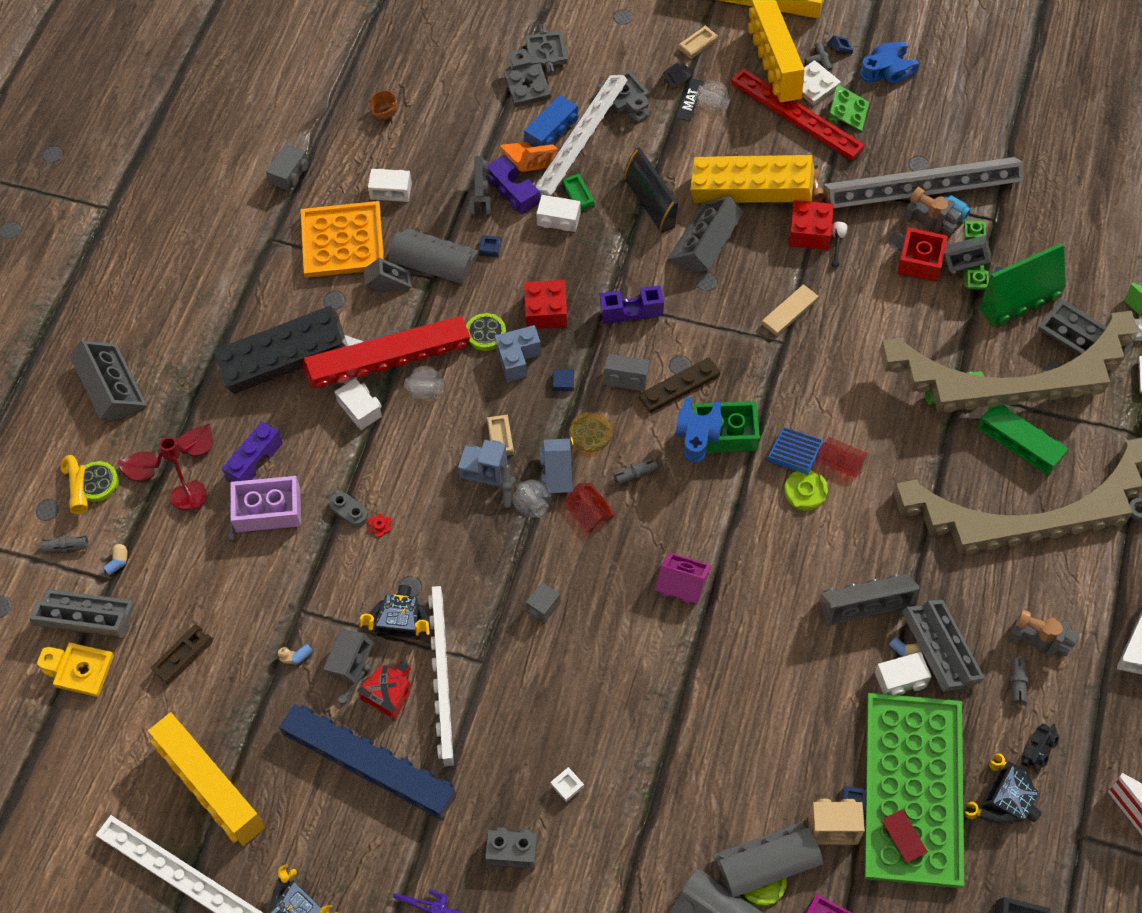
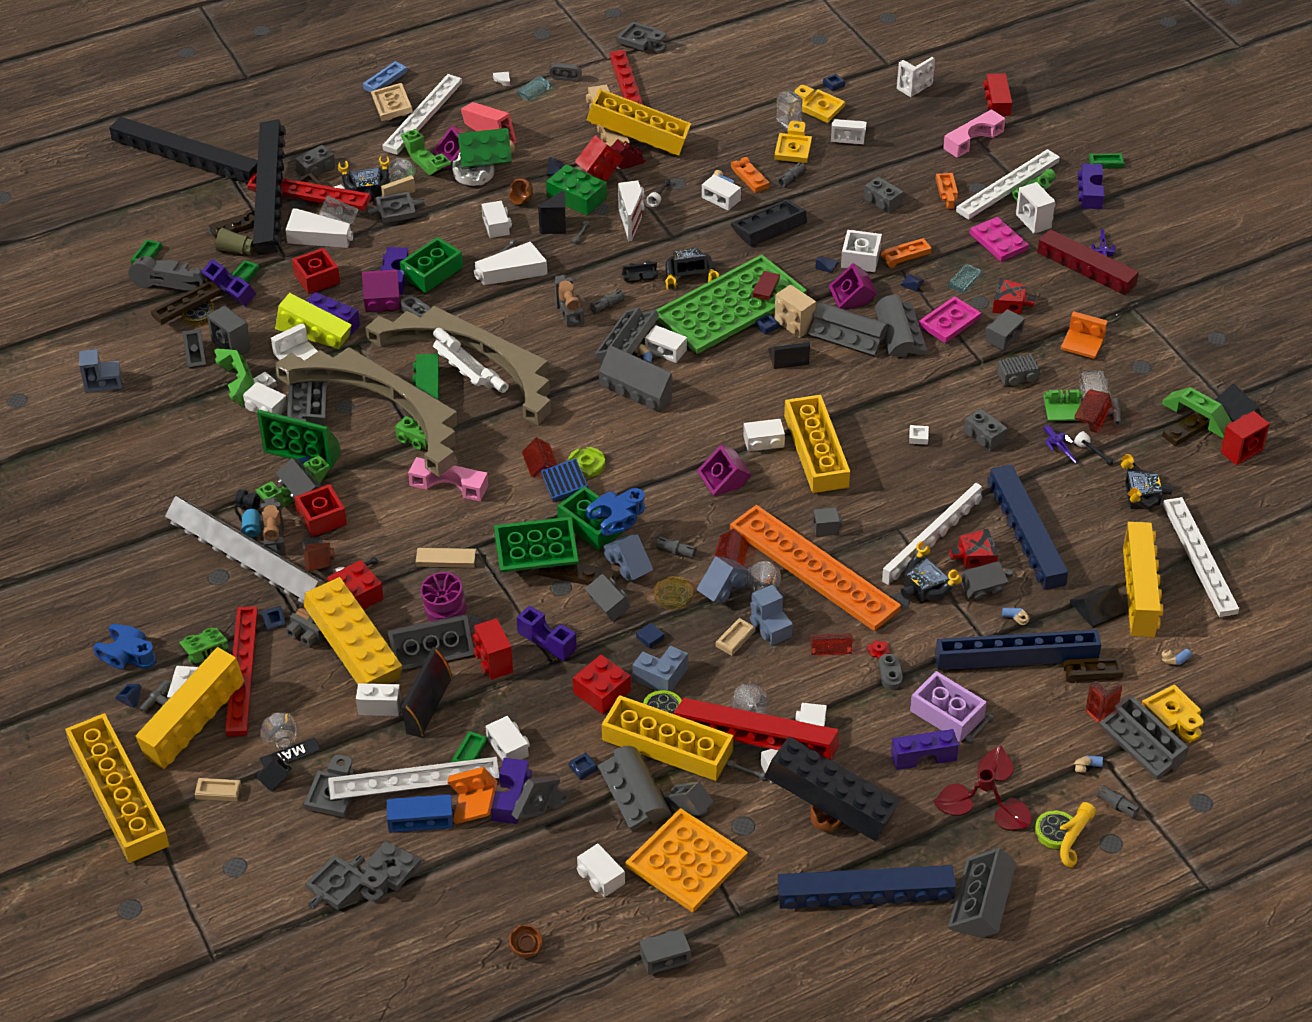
camera: 135 degrees left, 15 degrees down
none -> black wheel [235,489,261,510]
none -> white brick [243,382,287,415]
none -> dark blue slope [261,606,286,630]
none -> copper slope [304,543,335,572]
none -> white brick [356,683,401,716]
none -> bright pink arch [408,457,488,502]
none -> magenta wheel [420,572,467,621]
none -> white plate [433,328,509,393]
none -> red brick [472,618,513,680]
none -> green slope [494,517,579,573]
none -> yellow brick [602,695,733,781]
none -> sand blue brick [603,534,653,581]
none -> orange plate [730,505,901,632]
none -> white brick [743,419,785,452]
none -> black slope [768,342,810,369]
none -> dark blue brick [777,865,956,909]
none -> yellow brick [784,395,850,493]
none -> clear red panel [810,633,853,655]
none -> dark blue brick [935,629,1101,670]
none -> black slope [1070,585,1126,628]
none -> clear red panel [1085,681,1122,723]
none -> arm [1161,649,1192,665]

